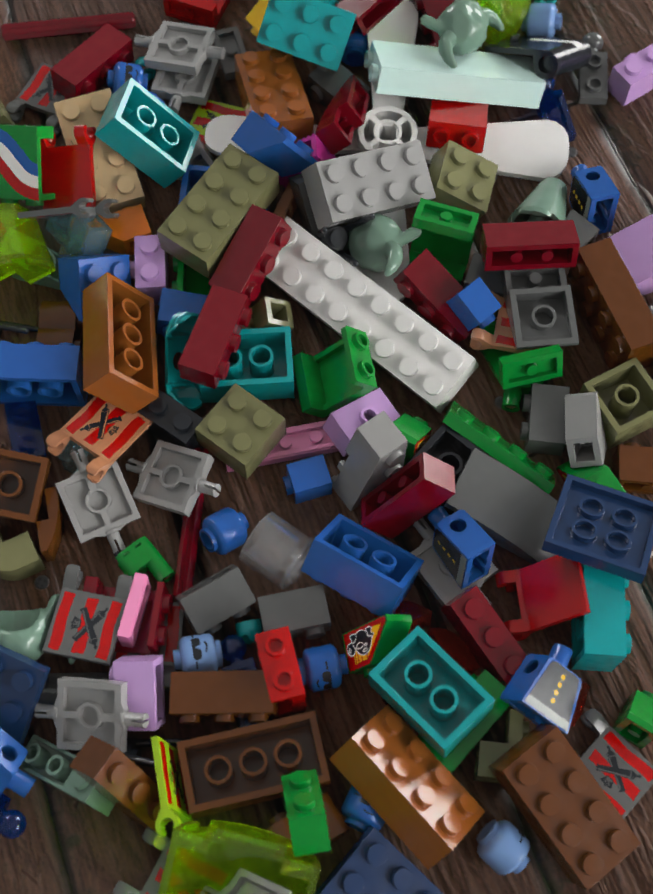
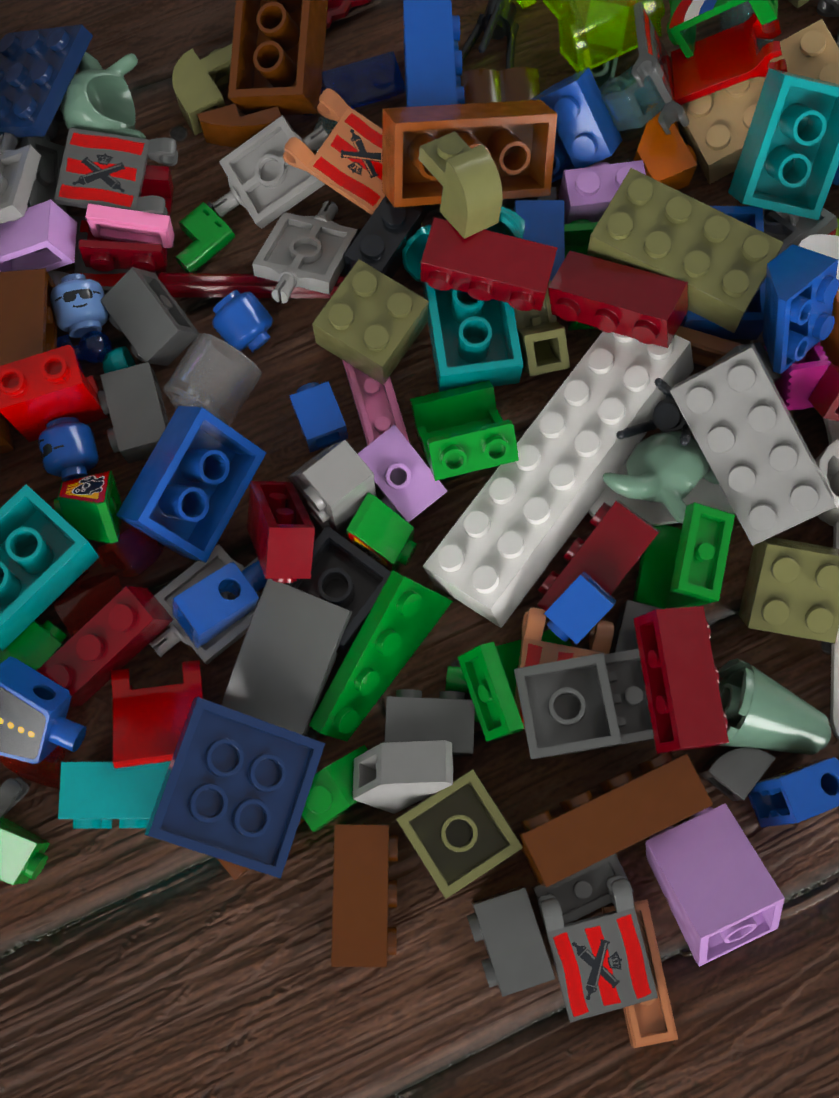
camera: 85 degrees right, 10 degrees up
none -> olive brick [418,131,503,239]

